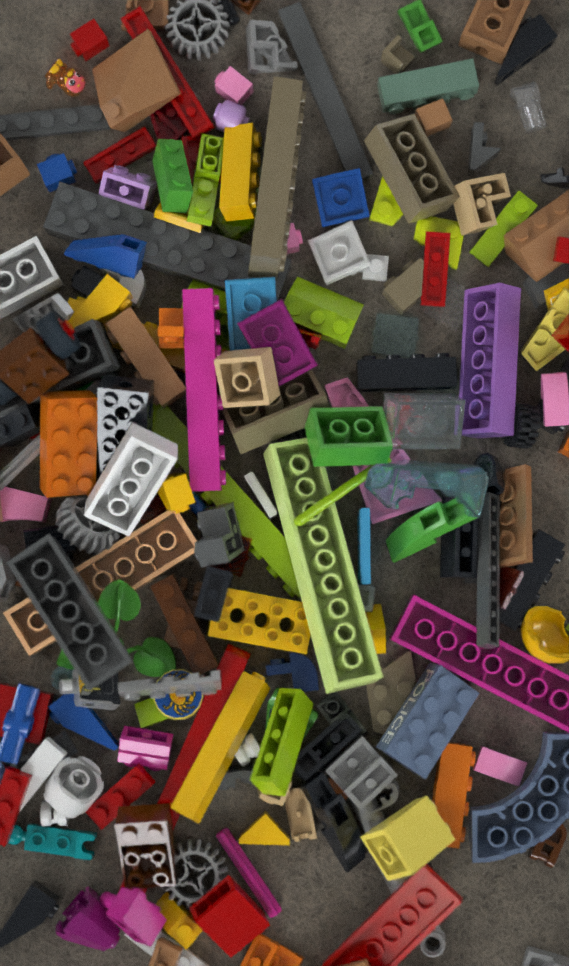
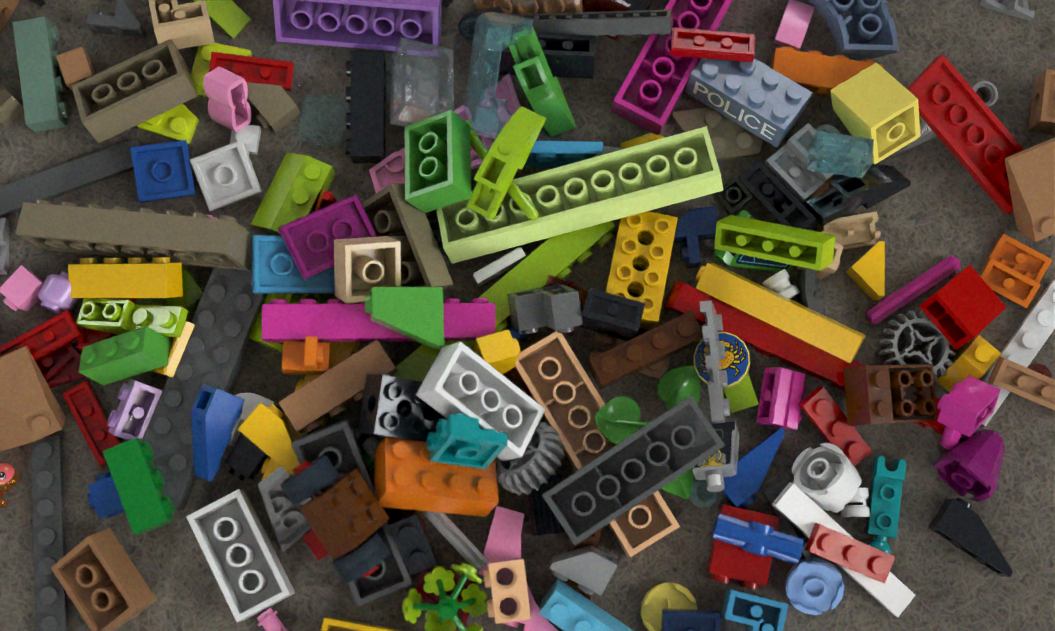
camera: 90 degrees left, 5 degrees down
none -> green brick [103,437,175,535]
none -> bright pink brick [204,66,251,132]
none -> bright green slope [364,287,444,349]
none -> teal plate [426,413,508,469]
none -> lime slope [466,106,546,220]
none -> red tile [670,27,755,62]
none -> clear light blue brick [807,131,874,178]

